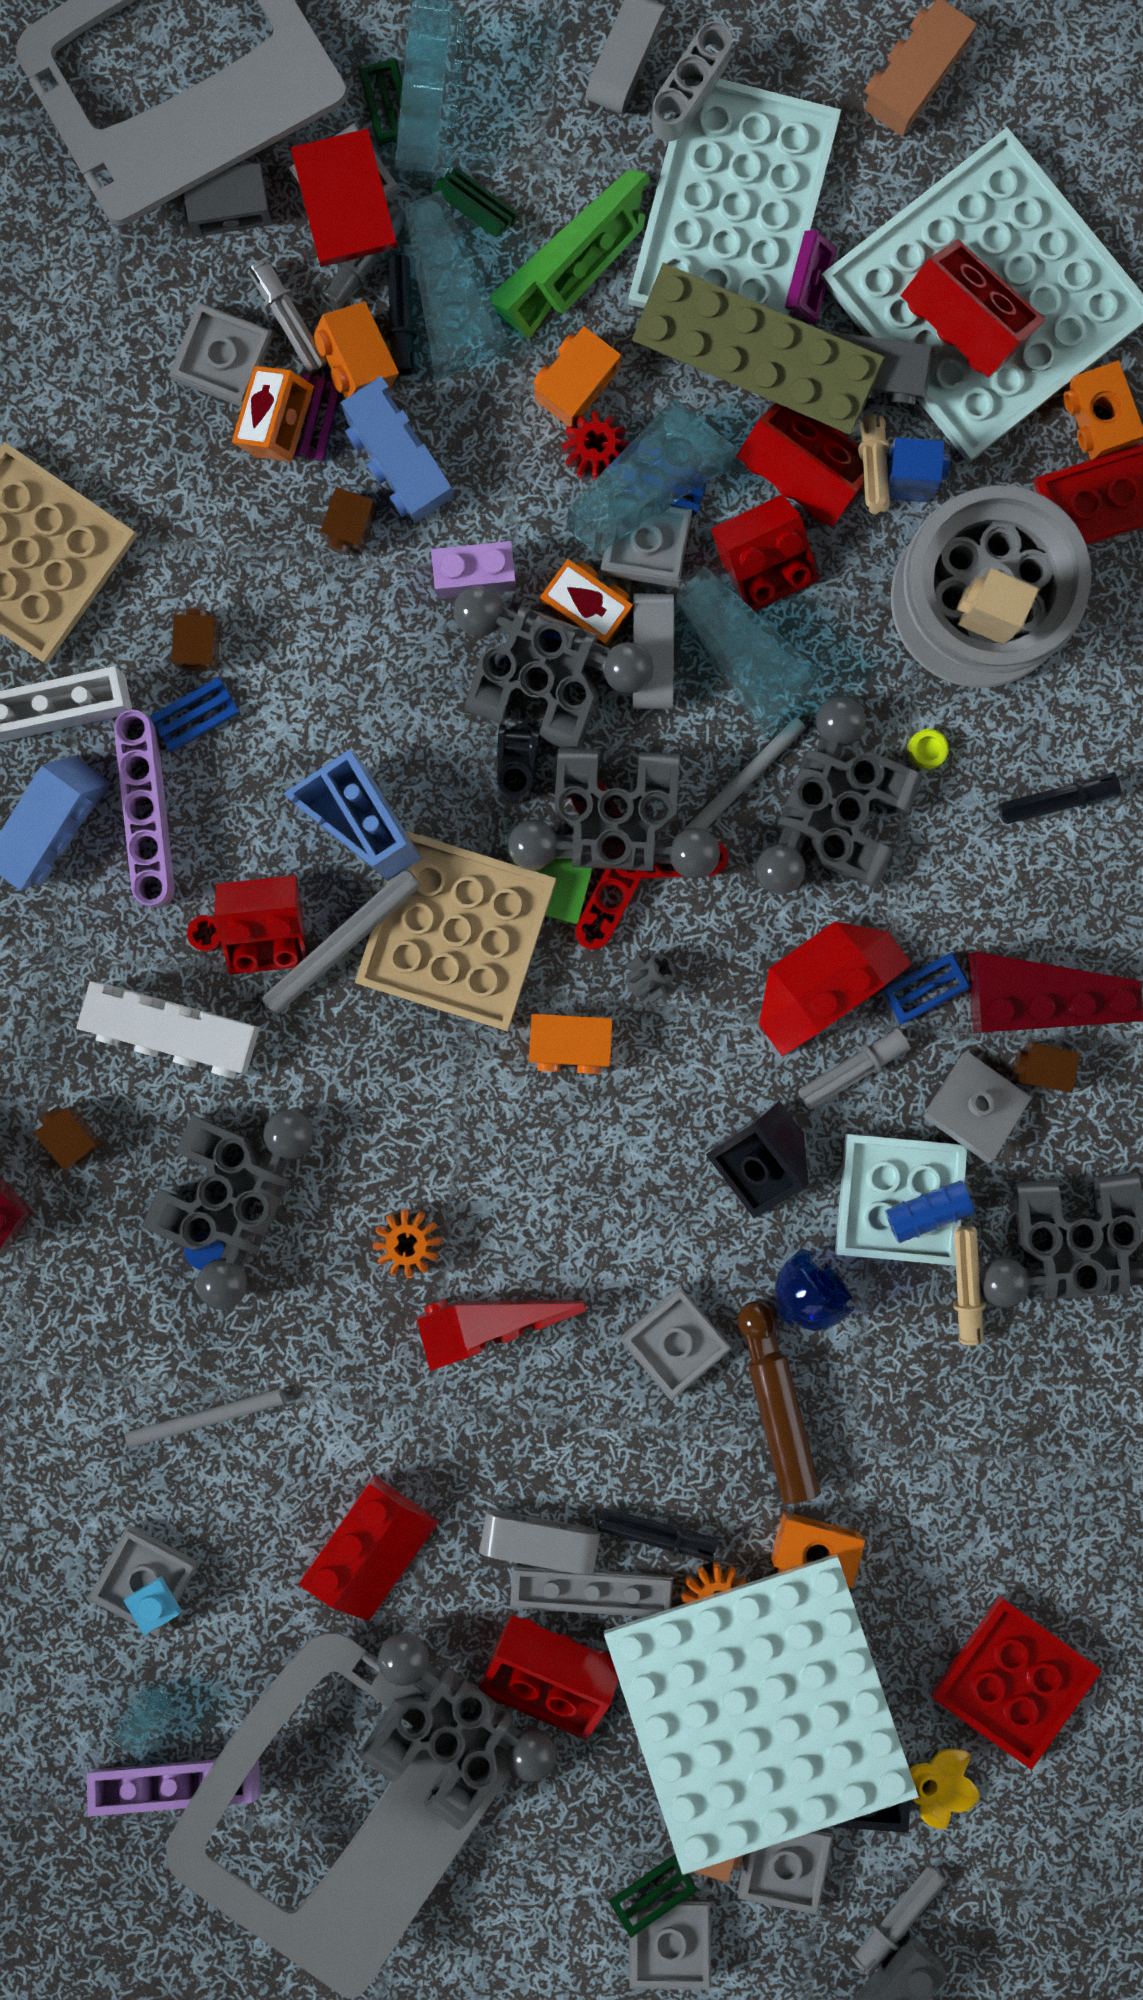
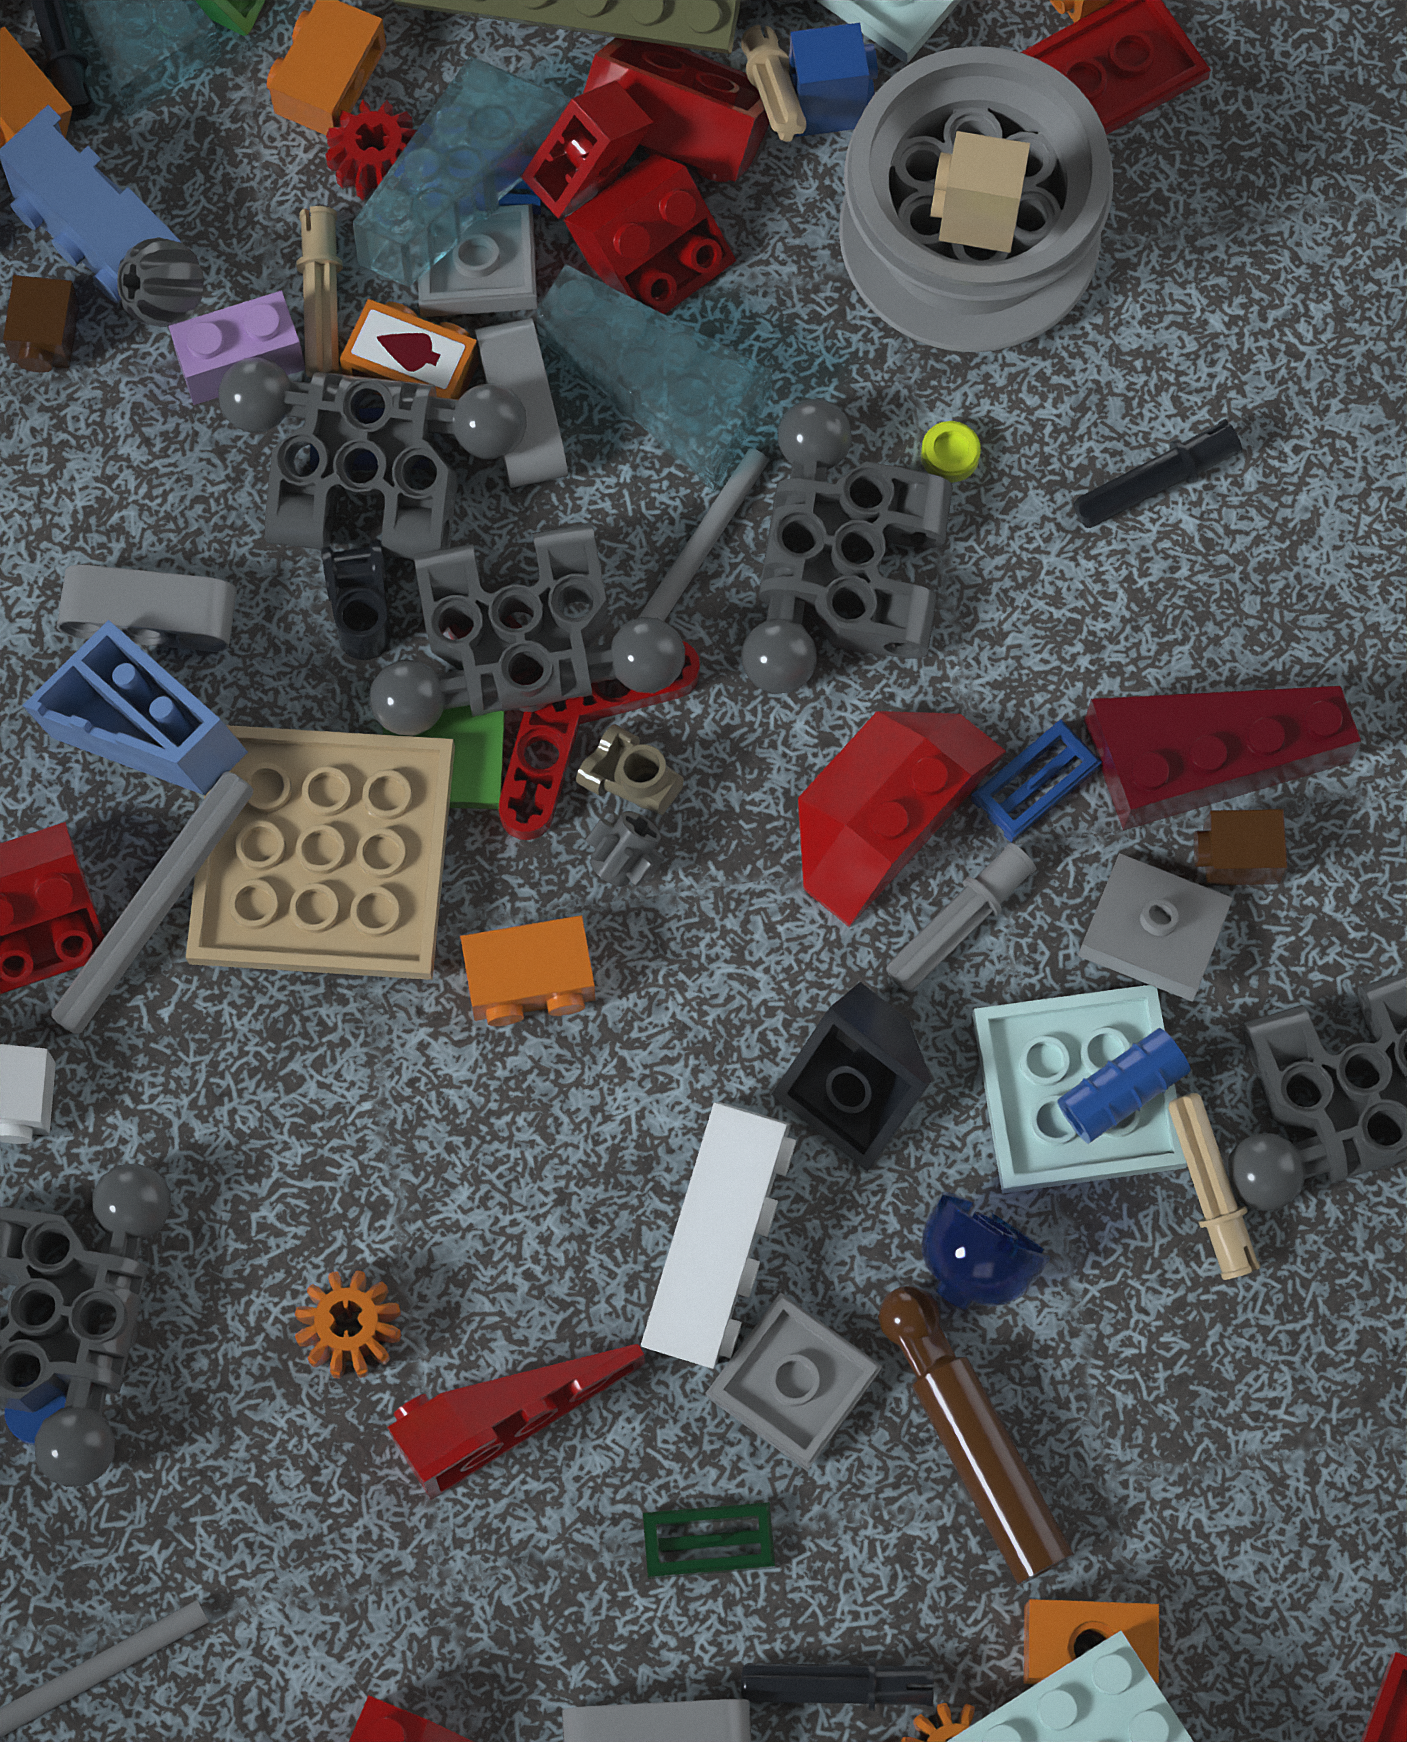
camera: 15 degrees left, 15 degrees down
none -> light grey beam [56,565,237,652]
none -> dark grey piece [117,237,204,327]
none -> tan axle [296,206,343,379]
none -> red brick [521,80,653,219]
none -> dark tan plate [576,724,684,815]
none -> white wedge [640,1102,797,1369]
none -> dark green tile [643,1502,775,1579]

